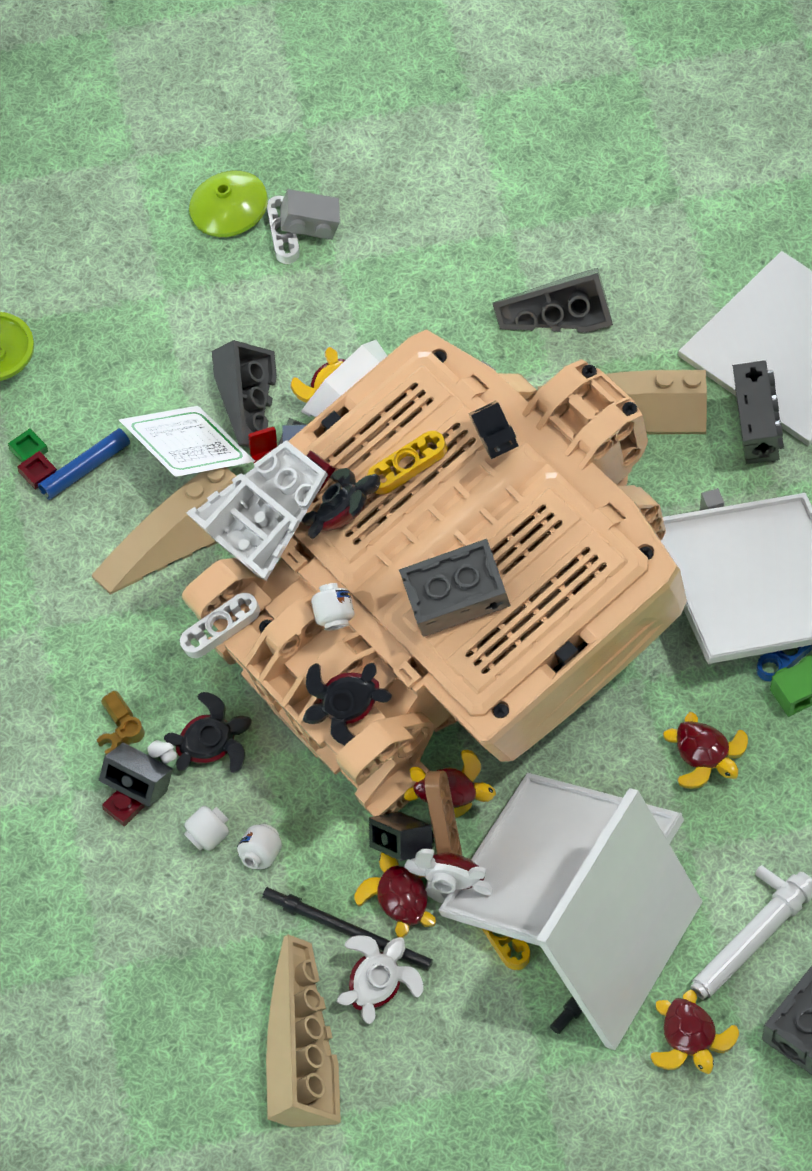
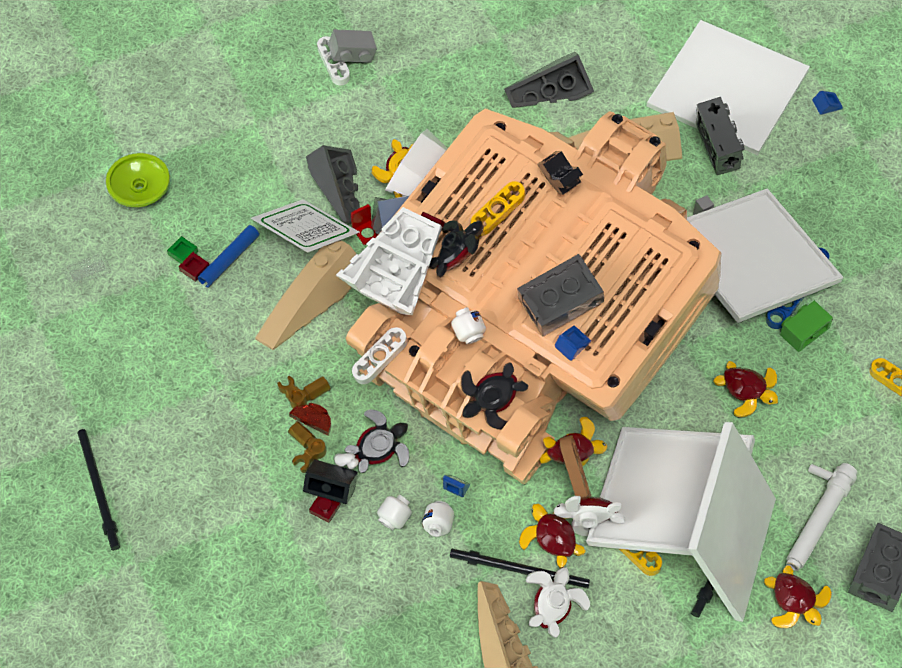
camera: 15 degrees left, 0 degrees up
lime dish [189,170,268,237] -> none
black brick [369,812,434,861] -> none
none -> pearl gold bar [277,376,330,410]
none -> clear red plate [289,403,331,436]
none -> blue slope [443,475,470,497]
none -> blue slope [555,326,591,361]

